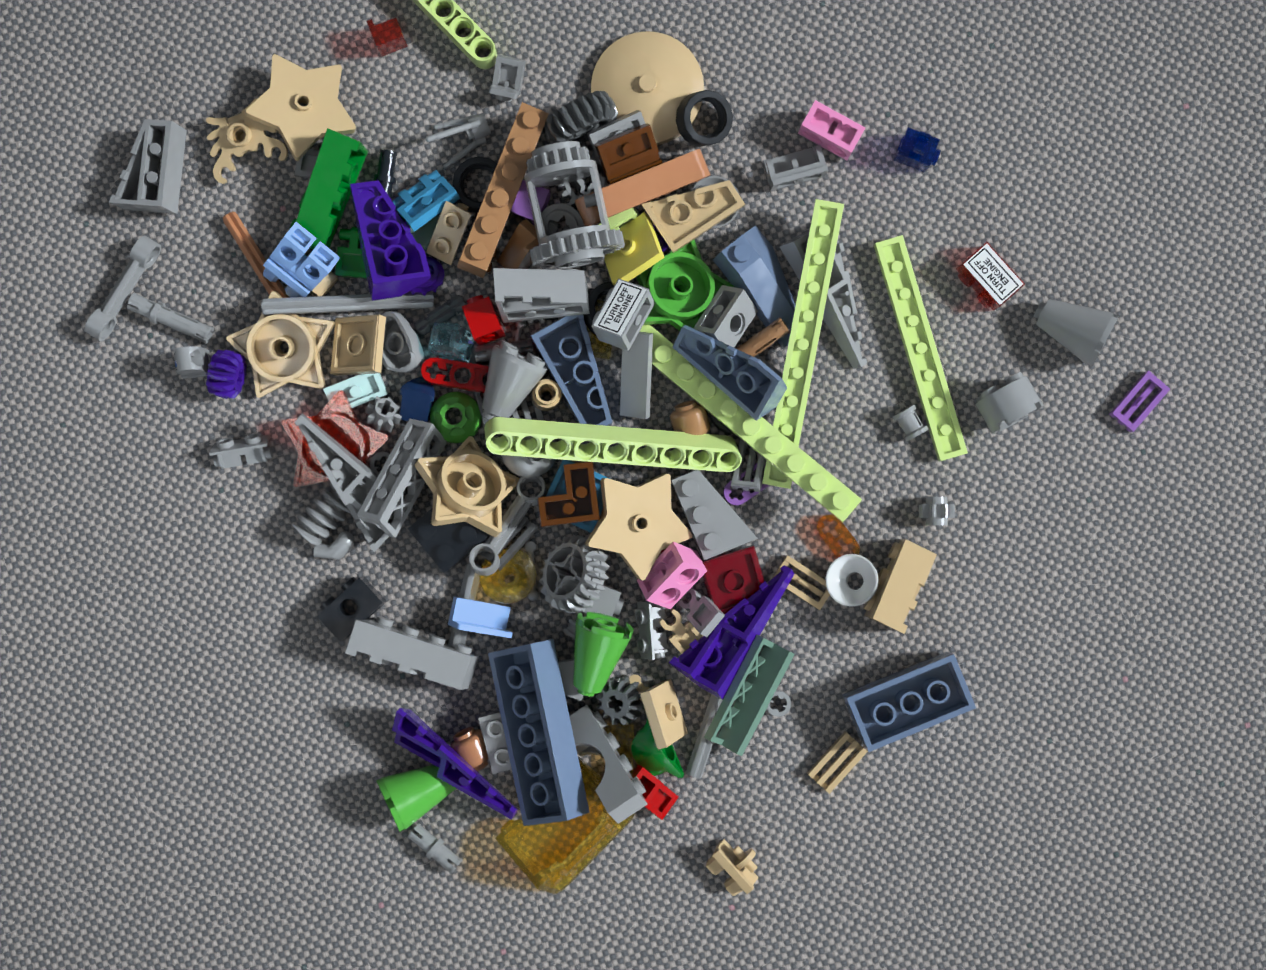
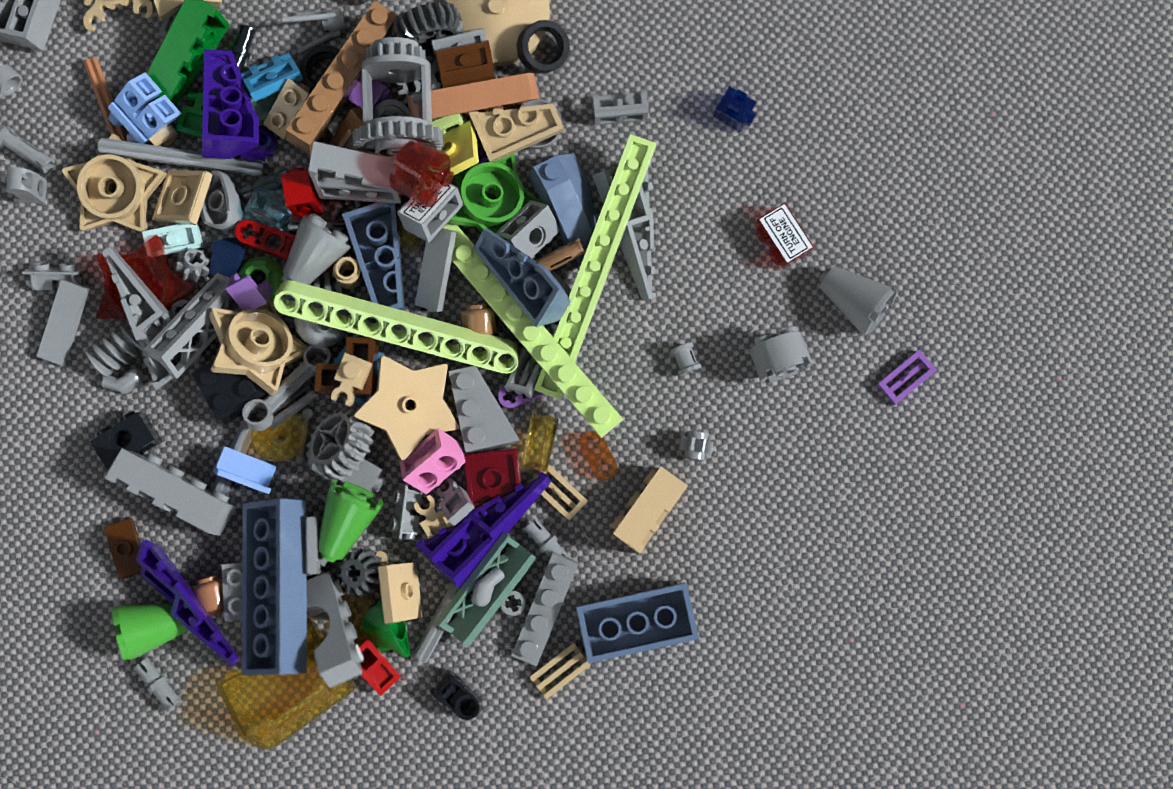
camera: 10 degrees right, 5 degrees down
dark purple gear [206,350,247,399] -> none
tan hips [706,839,758,896] -> none
bright pink brick [798,100,865,161] -> none
white piece [826,554,879,607] -> none
yellowish green plate [874,235,968,462] -> none
none -> light grey tile [37,279,90,366]
none -> reddish brown plate [103,518,142,580]
none -> medium lavender panel [225,274,274,311]
none -> light grey tile [305,517,321,574]
none -> tan plate [331,353,373,407]
none -> clear red brick [389,140,454,207]
none -> black piece [429,669,483,720]
none -> light grey arm [471,567,505,607]
none -> light grey plate [511,552,579,667]
none -> clear yellow tile [520,414,559,472]
none -> light grey pin [524,517,573,560]

